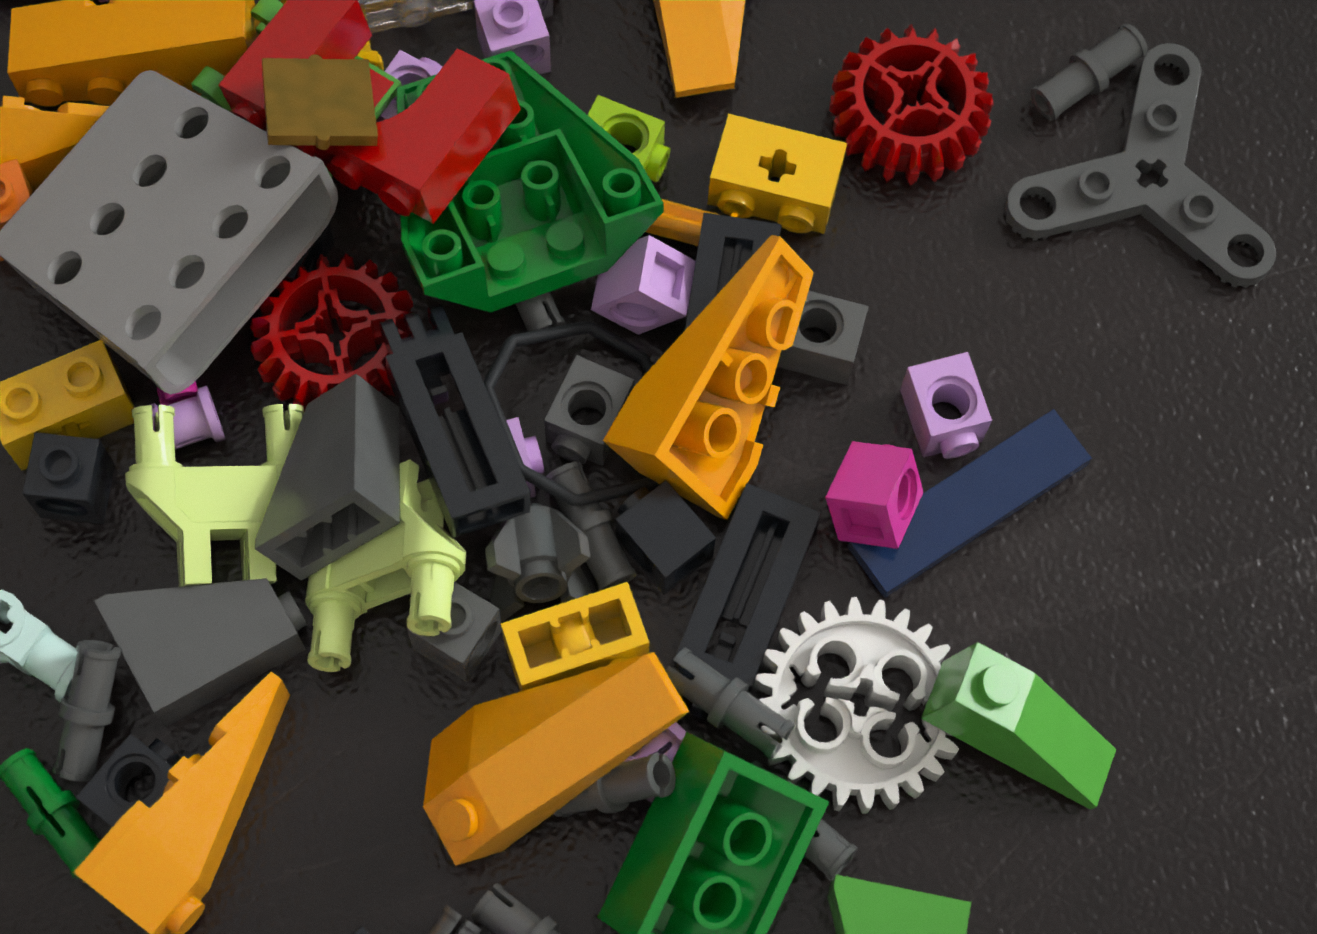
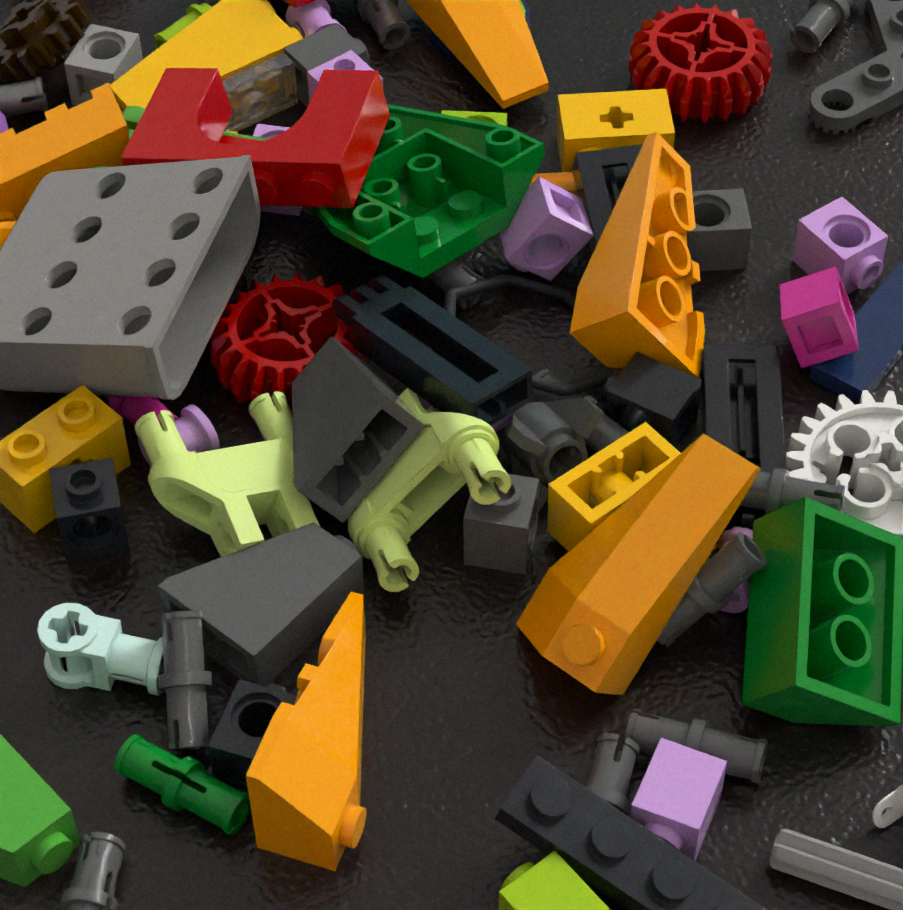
camera: 15 degrees left, 20 degrees down
pearl gold piece [262,54,378,150] -> none
dark grey brick [544,355,634,466] -> none

